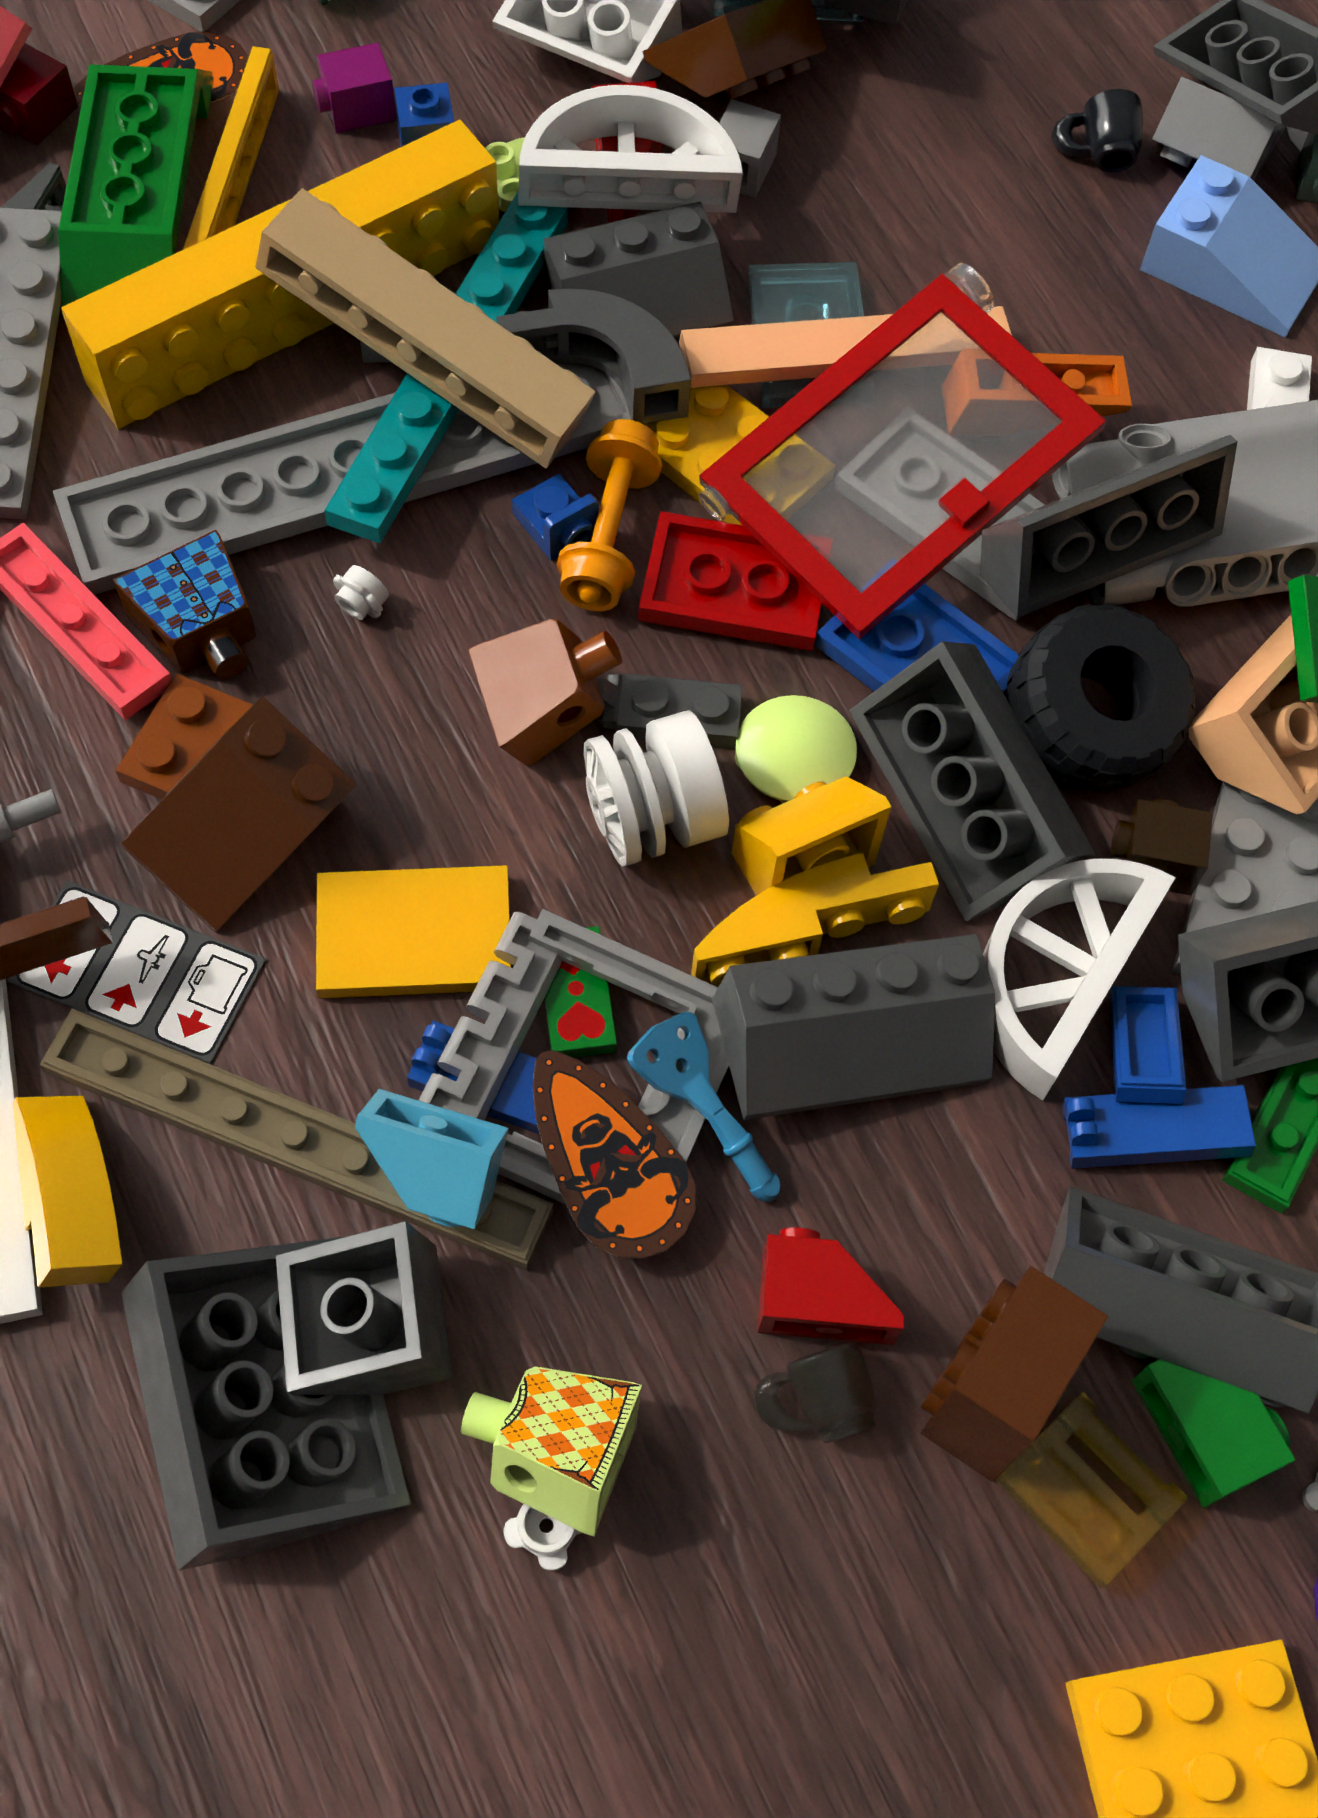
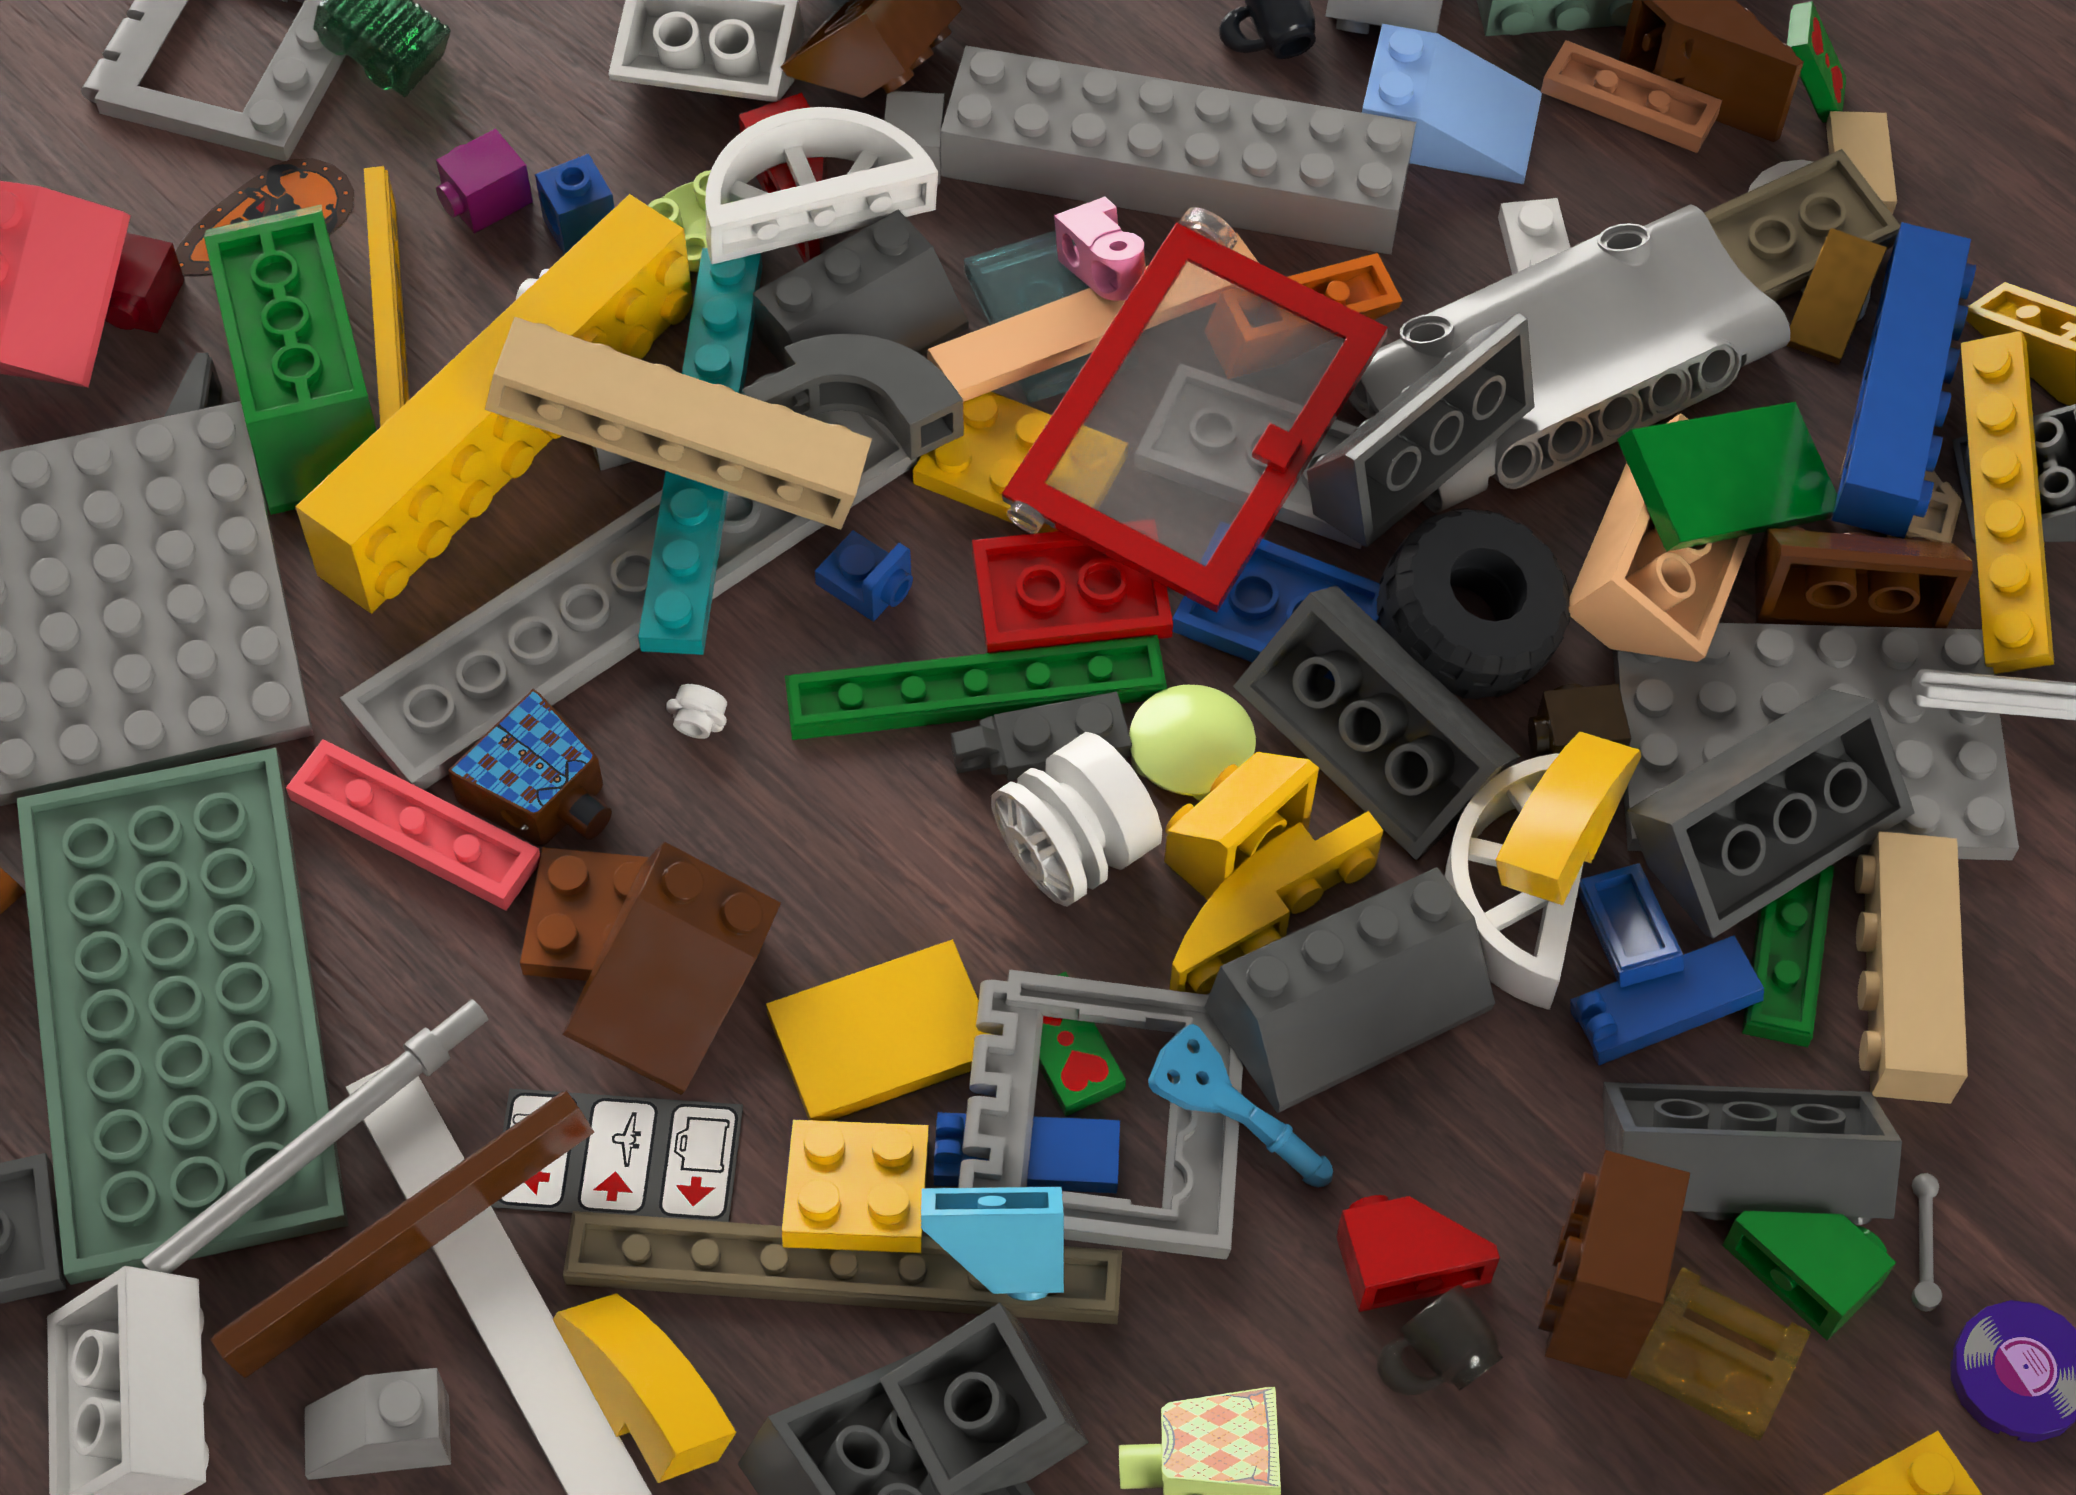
camera: 15 degrees left, 5 degrees down
torso [468,619,622,767] -> none
sticker [533,1050,696,1258] -> none
light orange piece [556,419,662,611] -> none
none -> yellow plate [782,1120,929,1253]
none -> green tile [785,635,1167,740]
none -> light grey brick [940,45,1416,255]
none -> bright pink leg [1054,197,1146,301]
none -> yellow slope [1495,732,1641,905]

